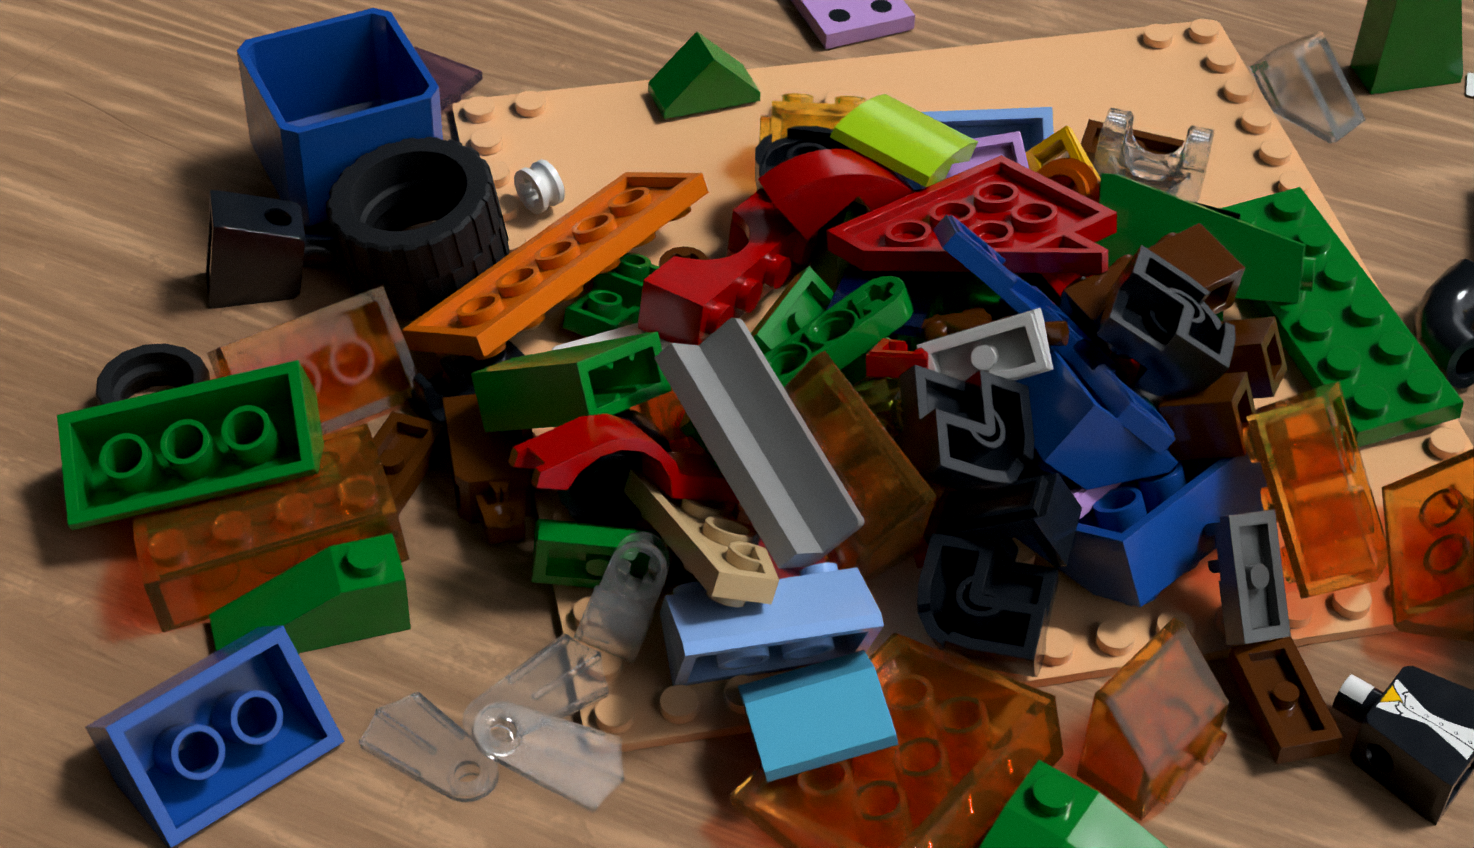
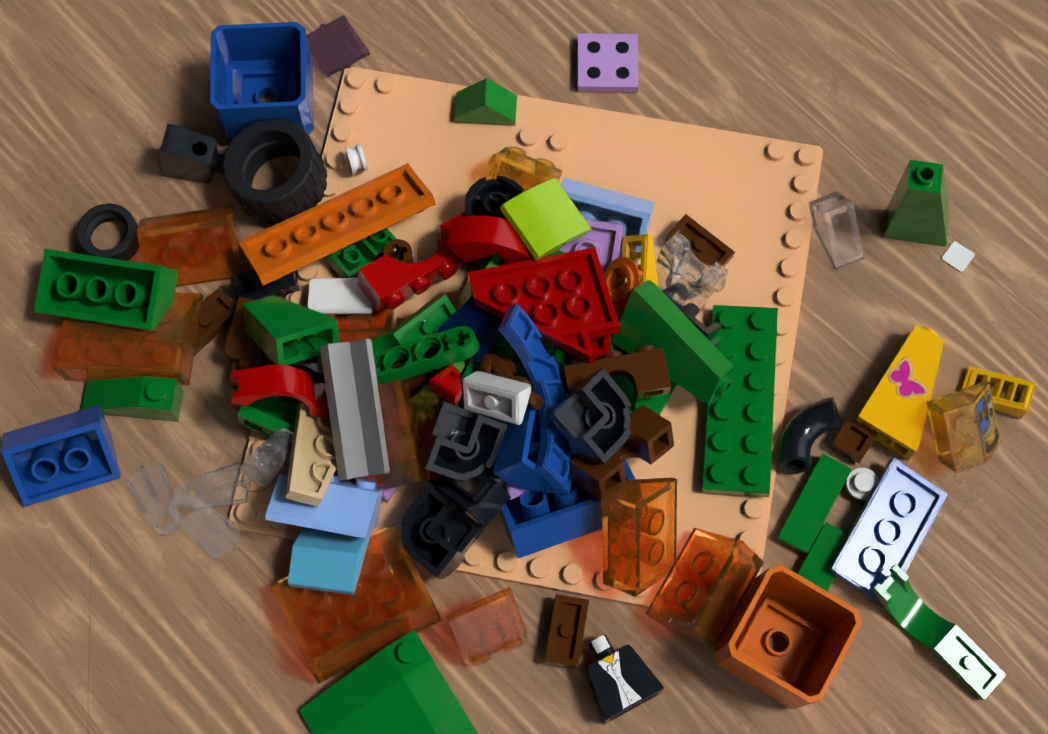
camera: 25 degrees right, 25 degrees up
dark grey plate [1204,509,1291,645] -> none

